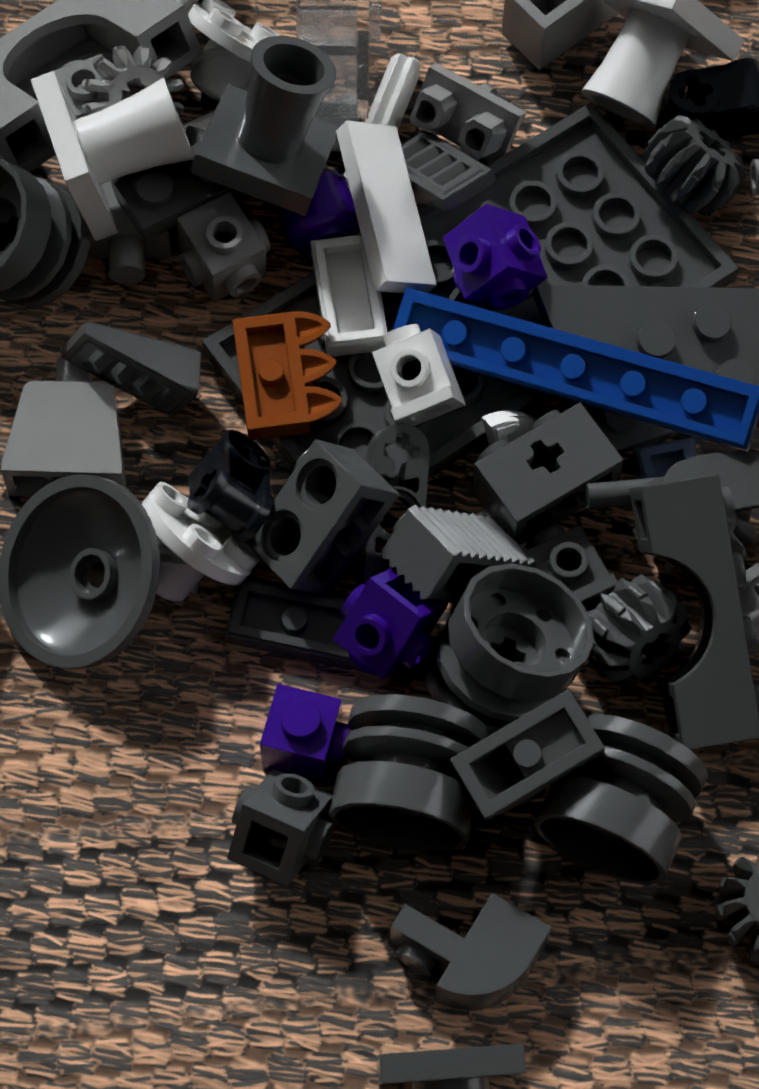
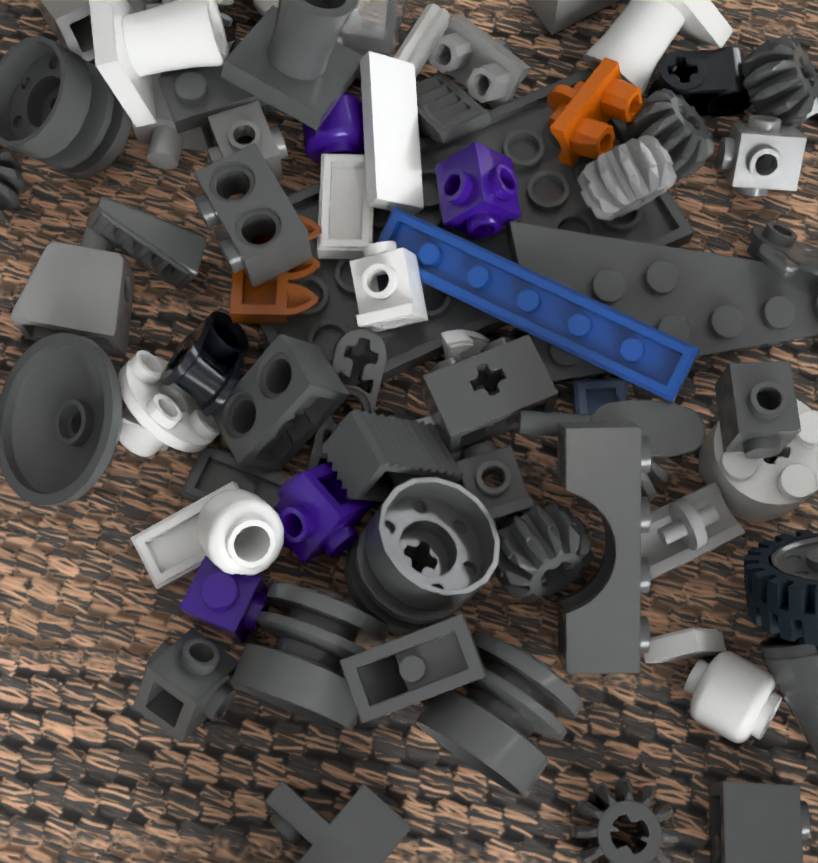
camera: 10 degrees right, 5 degrees up
none -> white tile [131,481,240,589]
none -> dark grey brick [193,143,313,288]
none -> white head [196,489,284,577]
none -> orange hips [547,58,643,167]
none -> light grey gear [577,135,677,221]

